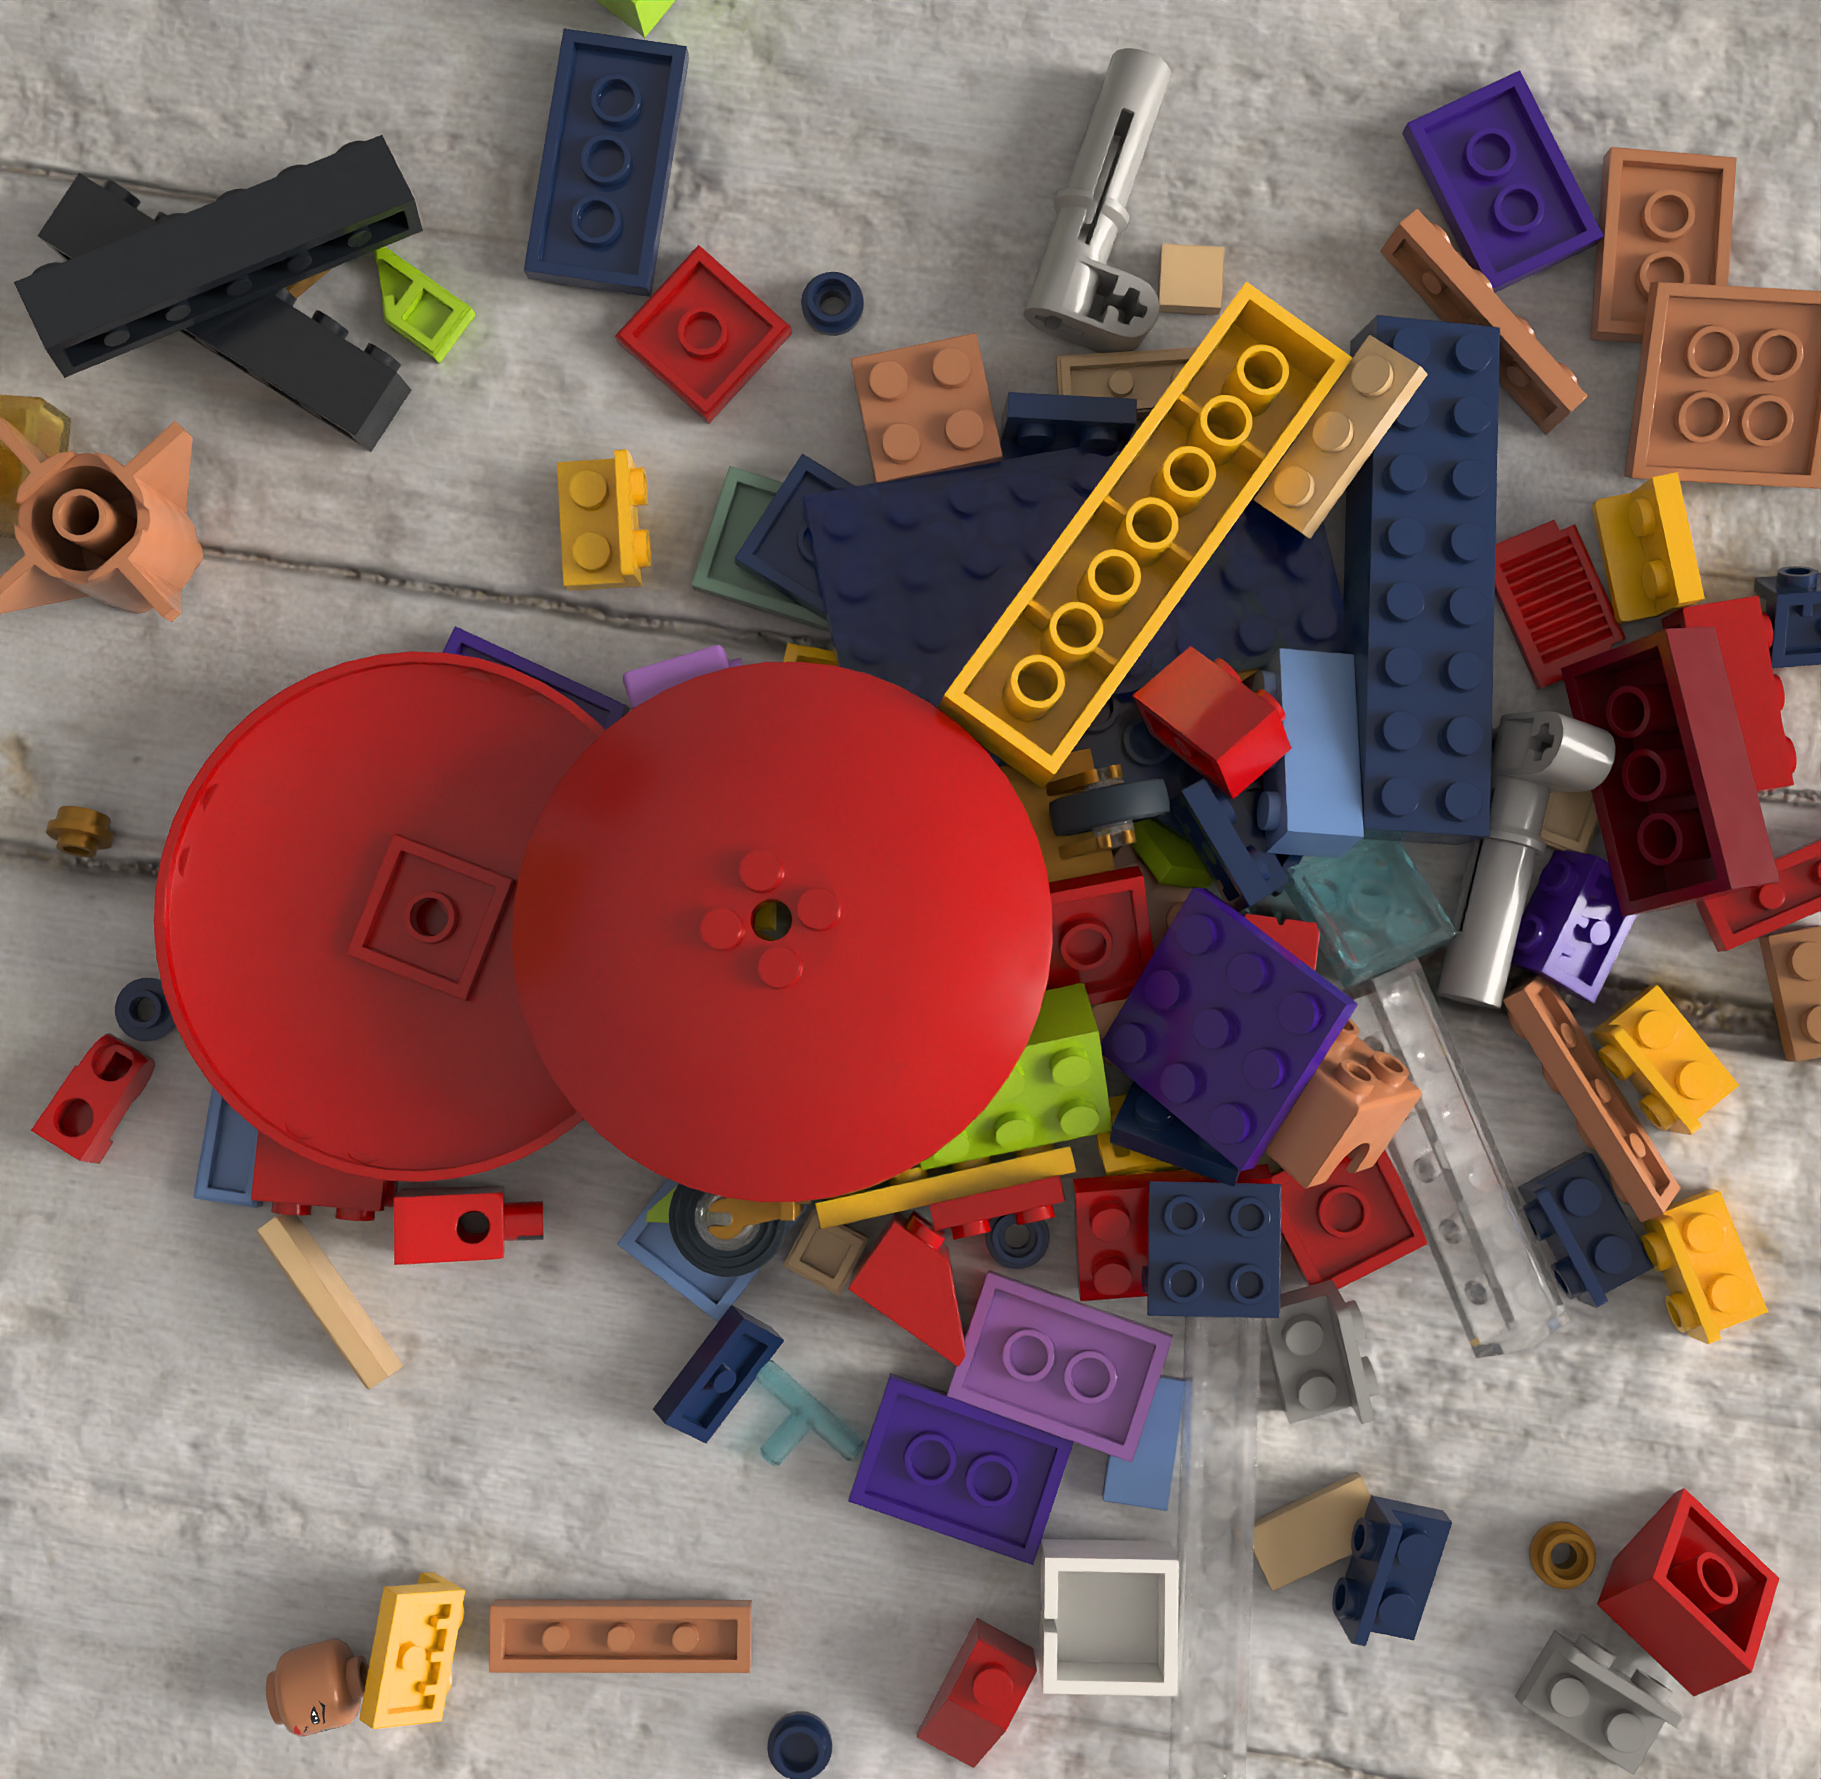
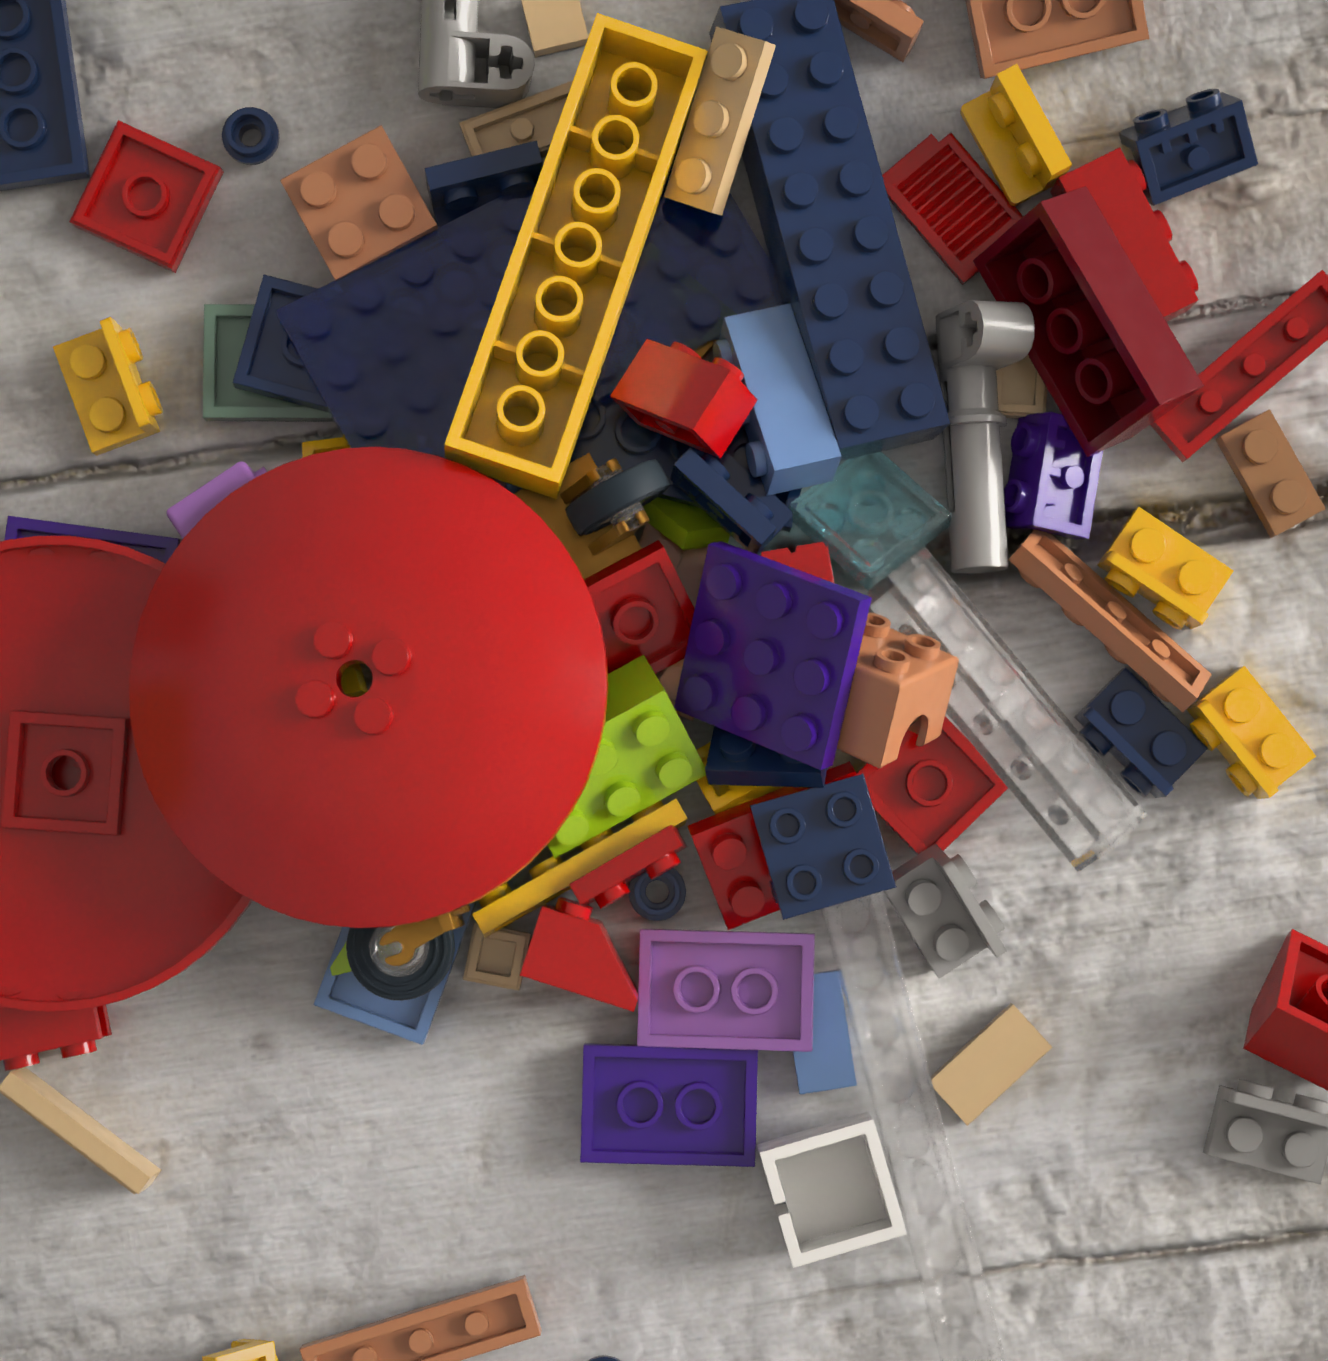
camera: 25 degrees left, 0 degrees up
red torso [394,1186,544,1265] -> none
dark blue plate [653,1305,784,1444] -> none
clear light blue piece [755,1360,864,1466] -> none
red slope [917,1618,1037,1768] -> none
dark blue bracket [1332,1495,1452,1646] -> none
pearl gold plate [1529,1521,1596,1589] -> none

